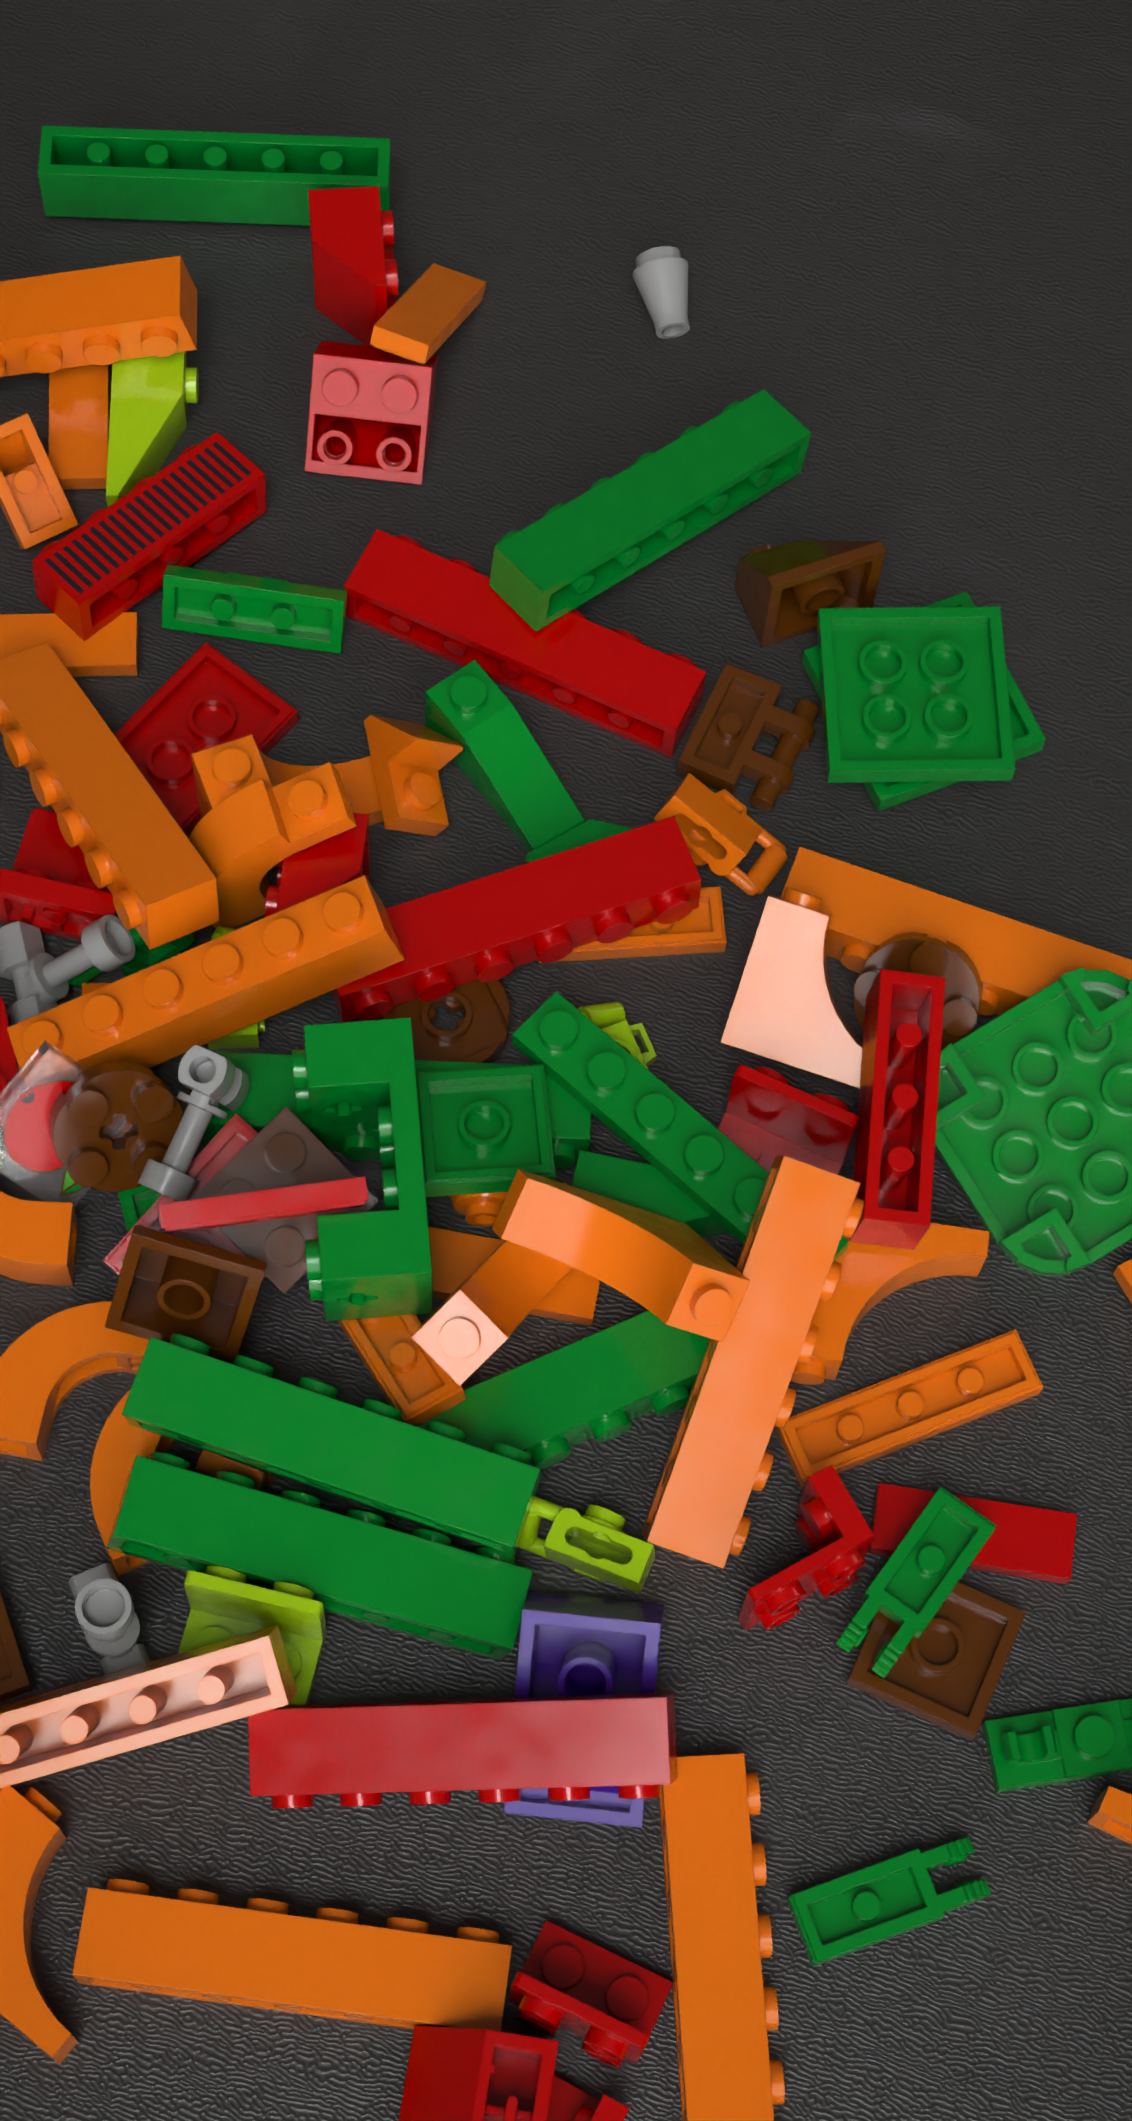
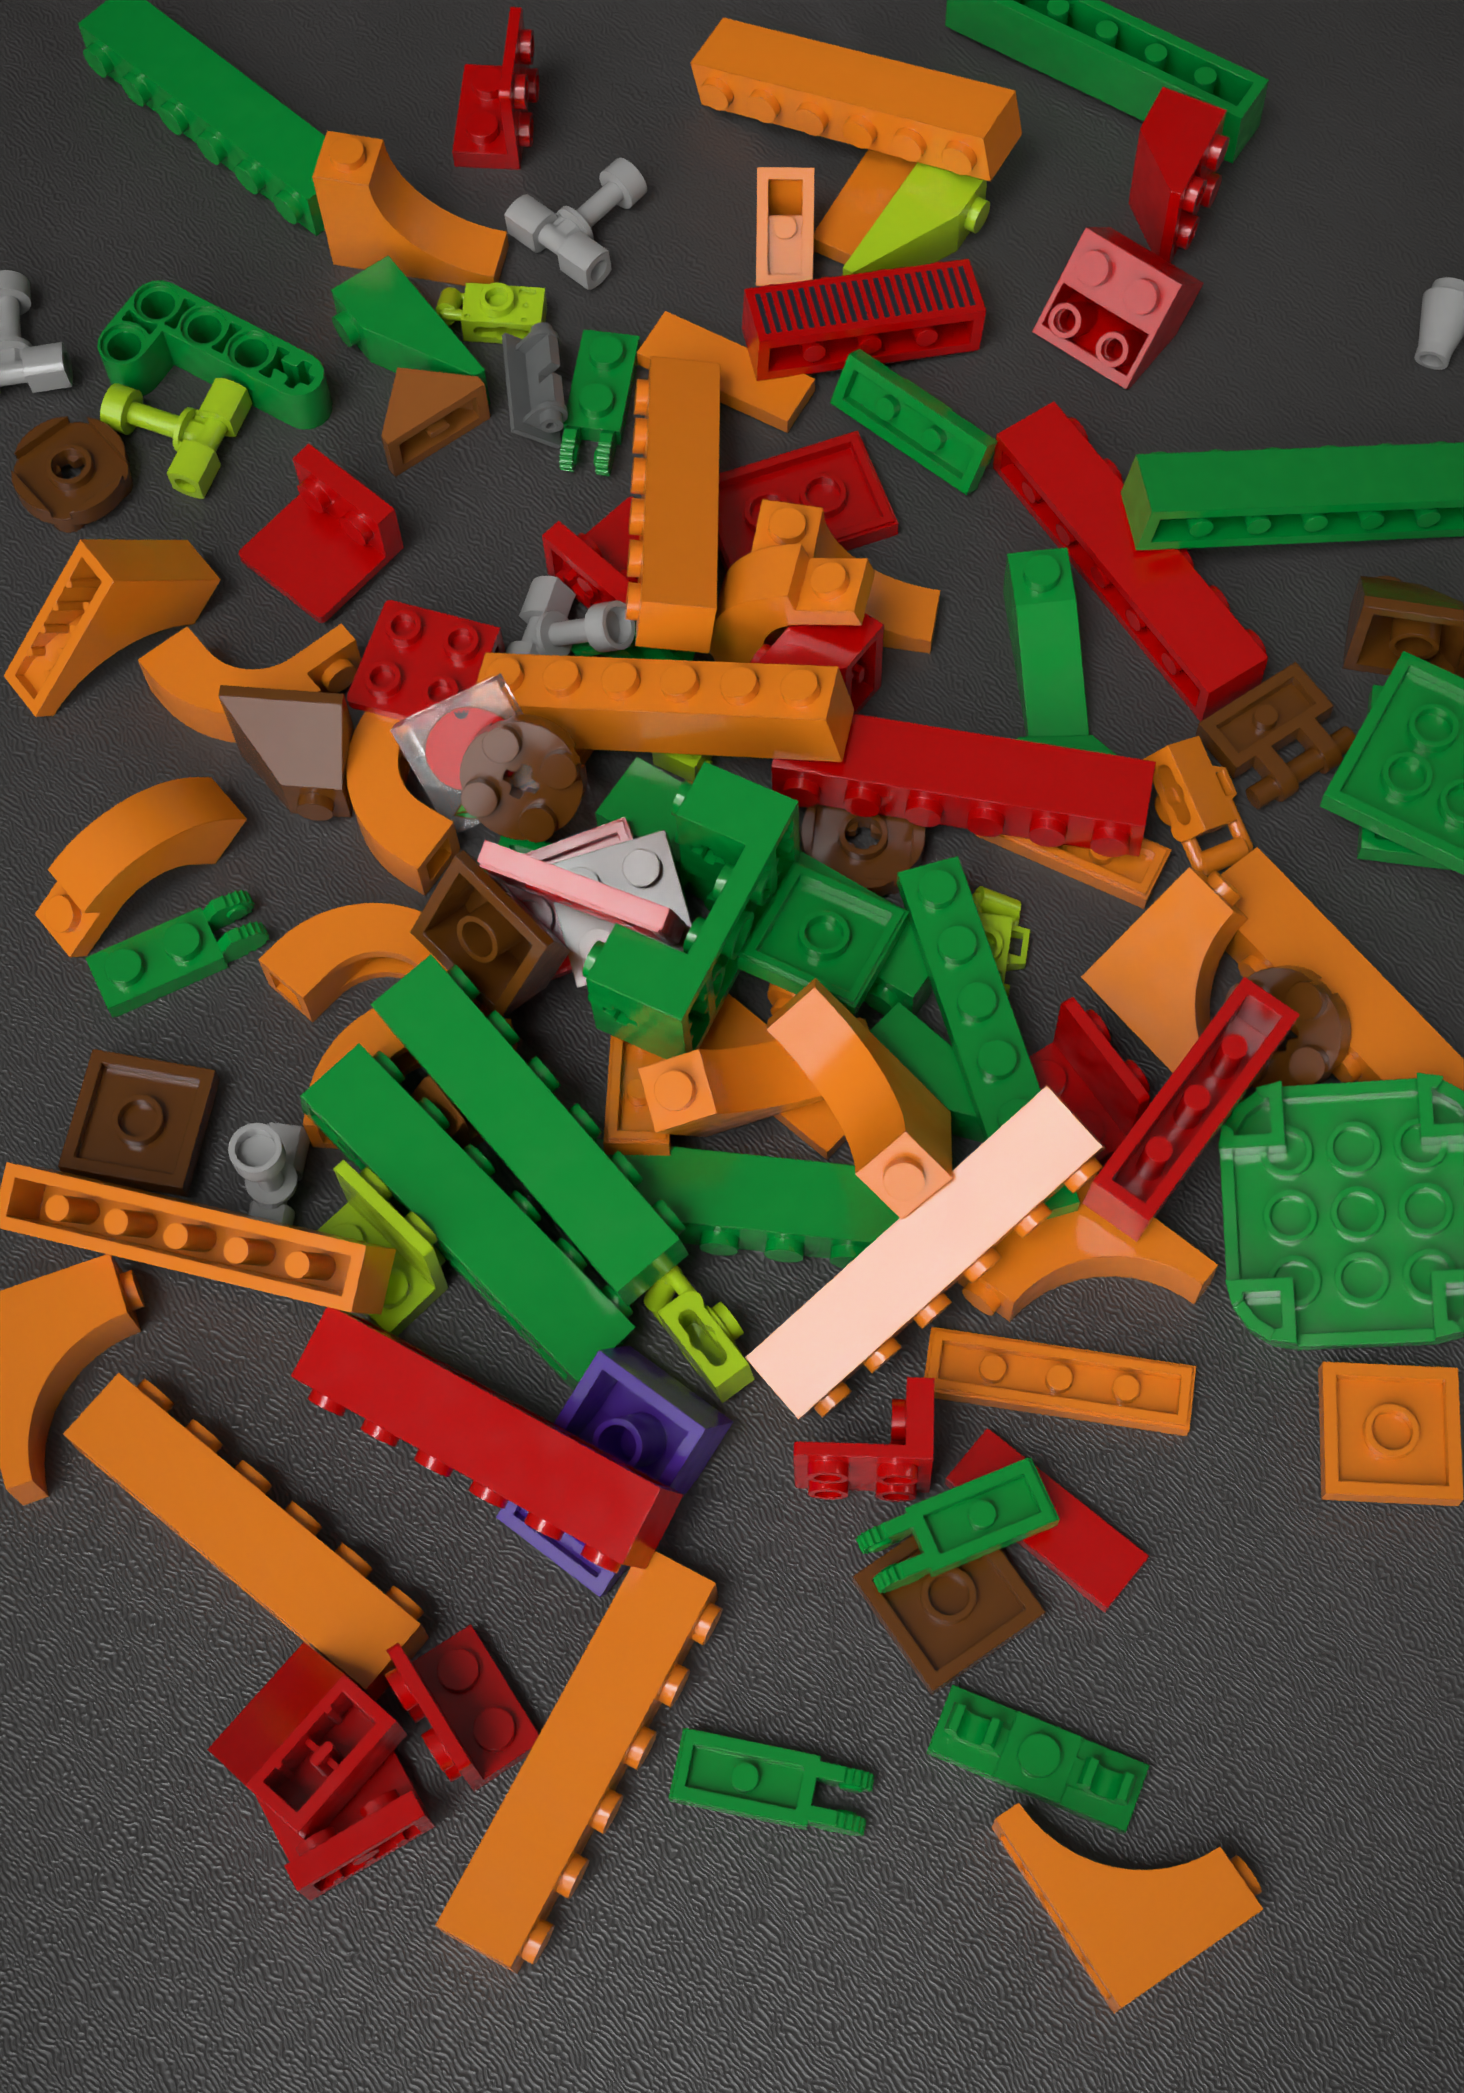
camera: 40 degrees right, 0 degrees up
light grey bar [138,1045,250,1201] -> none
orange slope [364,715,464,837] -> none
orange tile [370,263,487,365] -> none

